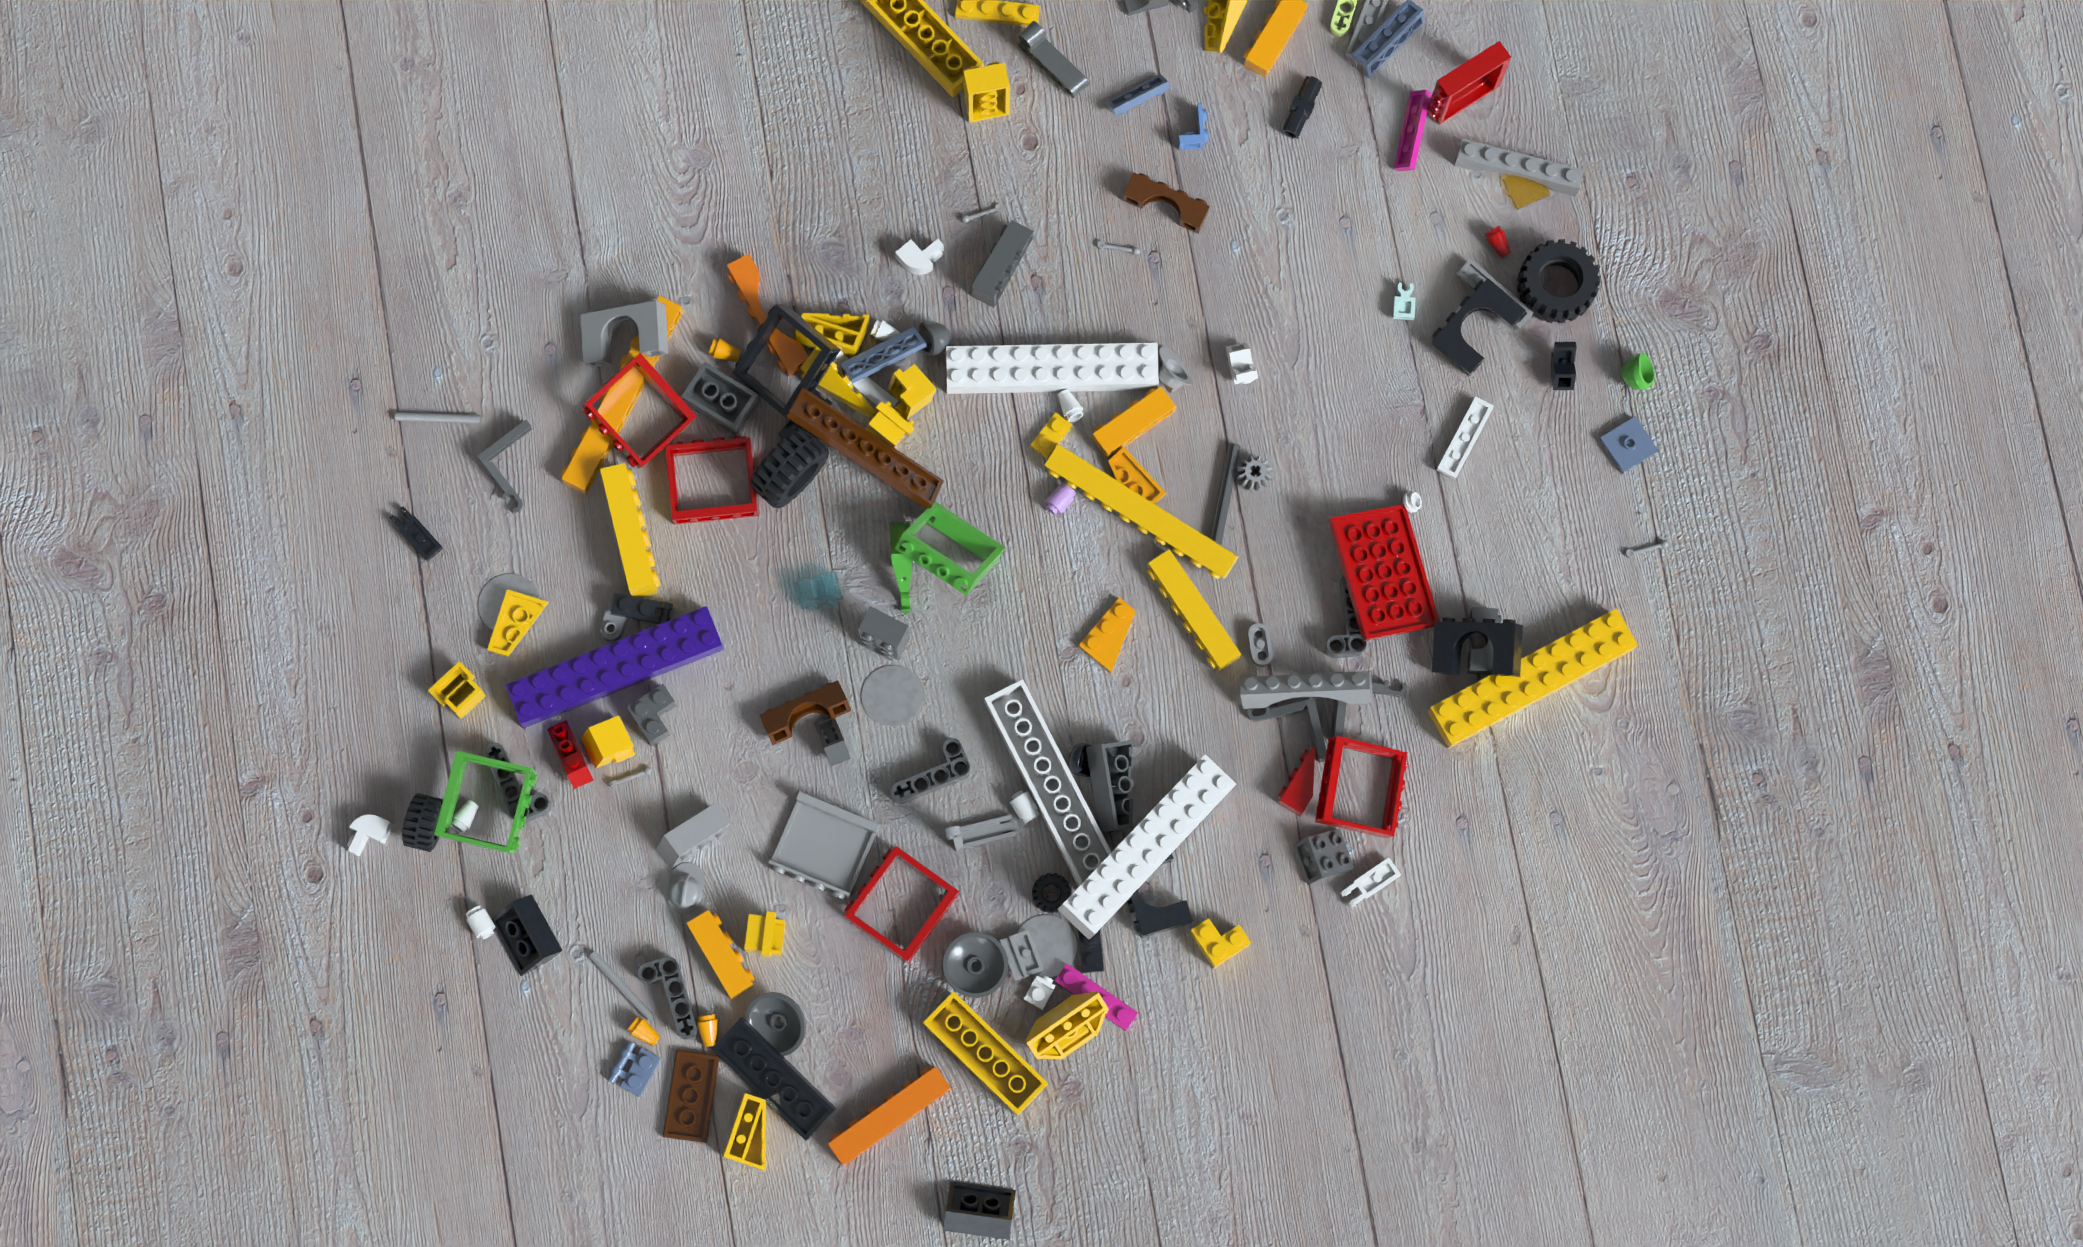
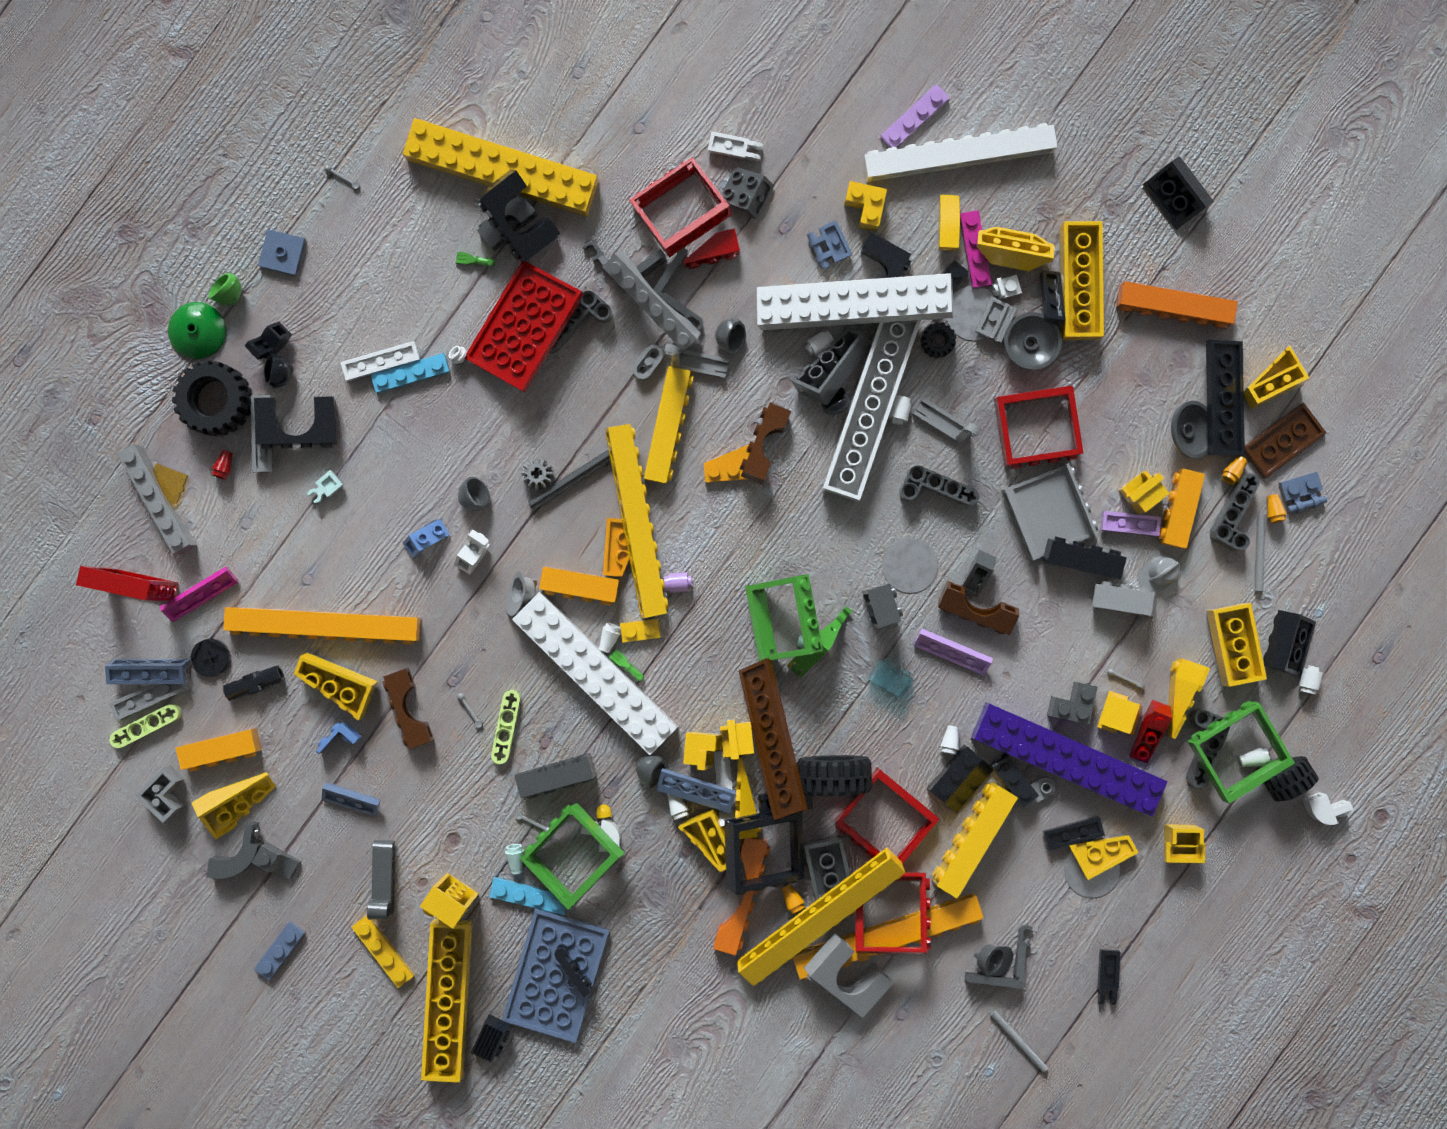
camera: 130 degrees left, 10 degrees up
none -> green dish [168,302,226,359]
none -> black tile [191,638,231,677]
none -> light orange brick [223,607,421,644]
none -> black hat [264,353,294,389]
none -> yellow wedge [294,653,378,721]
none -> medium azure plate [370,353,450,394]
none -> medium blue bracket [403,519,450,558]
none -> bright green piece [455,252,495,267]
none -> dark grey hat [458,477,490,511]
none -> black brick [471,1014,510,1063]
none -> medium azure plate [489,877,566,915]
none -> yellowish green beam [491,690,521,764]
none -> sand blue plate [502,908,610,1043]
none -> light aqua cone [505,844,524,874]
none -> bright green window [521,803,625,910]
none -> black plate [554,944,592,997]
none -> yellow hinge [596,804,612,819]
none -> bright green piece [609,649,644,681]
none -> light grey hinge [665,344,729,379]
none -> dark grey hat [715,318,746,353]
none -> yellow brick [737,847,905,986]
none -> reddish brown arch [740,403,791,485]
none -> white brick [805,331,834,357]
none -> sand blue plate [807,220,853,269]
none -> white brick [863,123,1057,182]
none -> lavender plate [880,84,949,148]
none -> lavender plate [913,629,993,675]
none -> black slope [927,745,994,813]
none -> yellow slope [938,195,960,251]
none -> white cone [940,726,959,755]
none -> dark grey piece [974,945,1013,976]
none -> black plate [1039,270,1066,324]
none -> black brick [1043,536,1127,580]
none -> black plate [1043,816,1105,851]
none -> lavender plate [1100,511,1161,536]
none -> yellow wedge [1166,658,1210,739]
none -> yellow brick [1206,603,1267,687]

